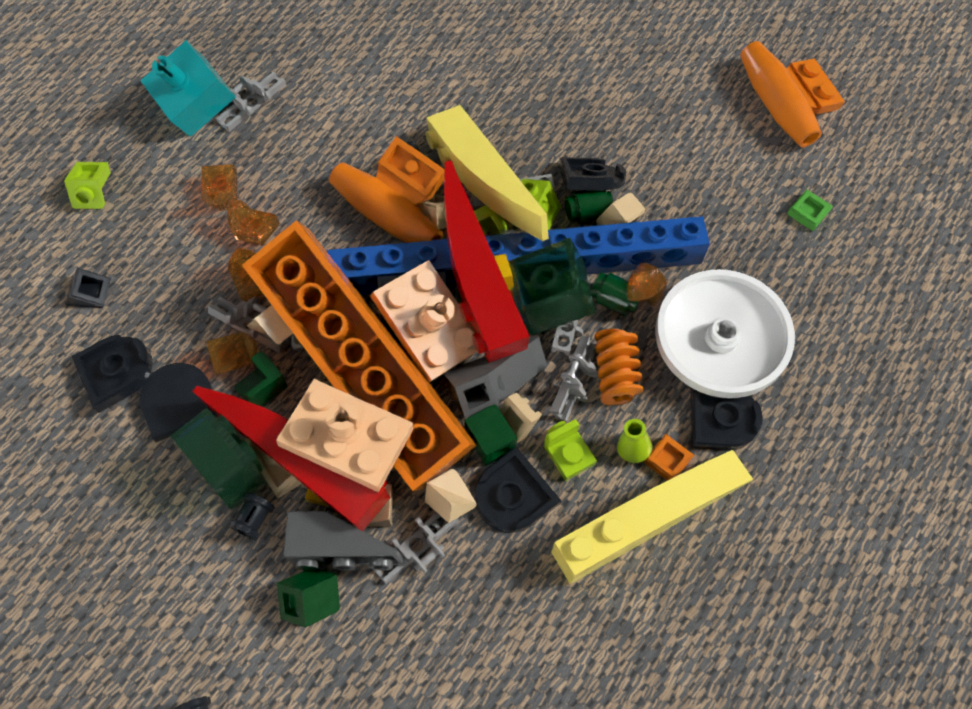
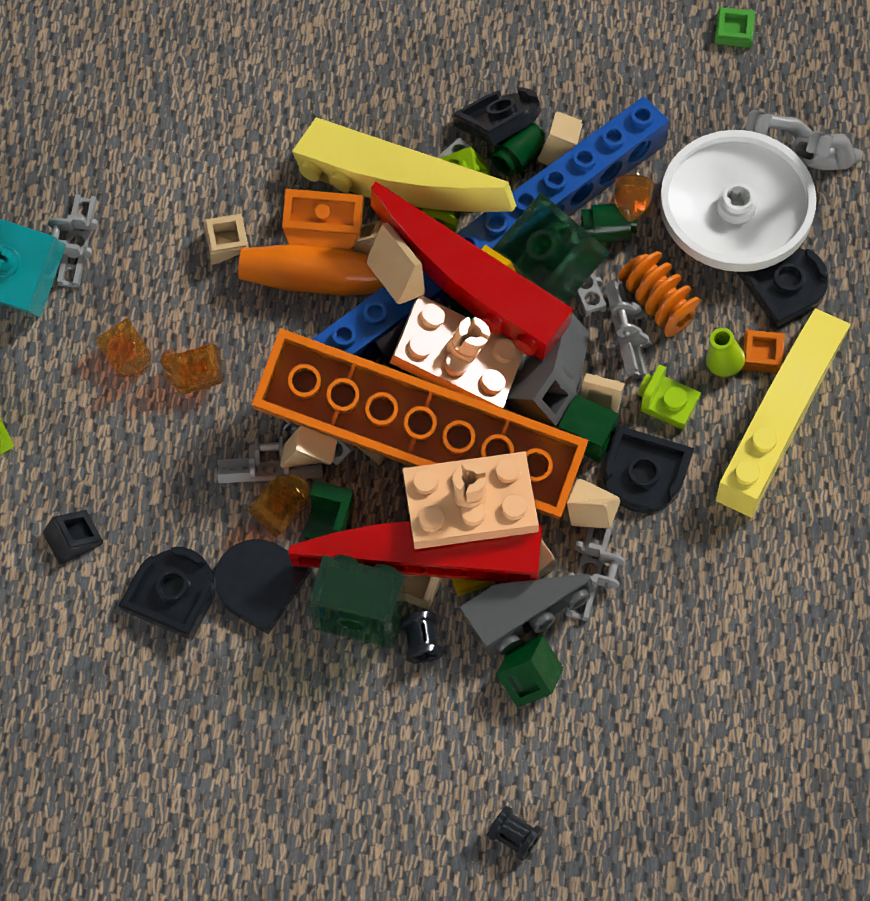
camera: 30 degrees left, 0 degrees up
clear orange plate [228,248,264,302] -> none
none -> tan slope [204,214,249,265]
none -> tan slope [367,222,425,304]
none -> light grey piece [745,110,863,170]

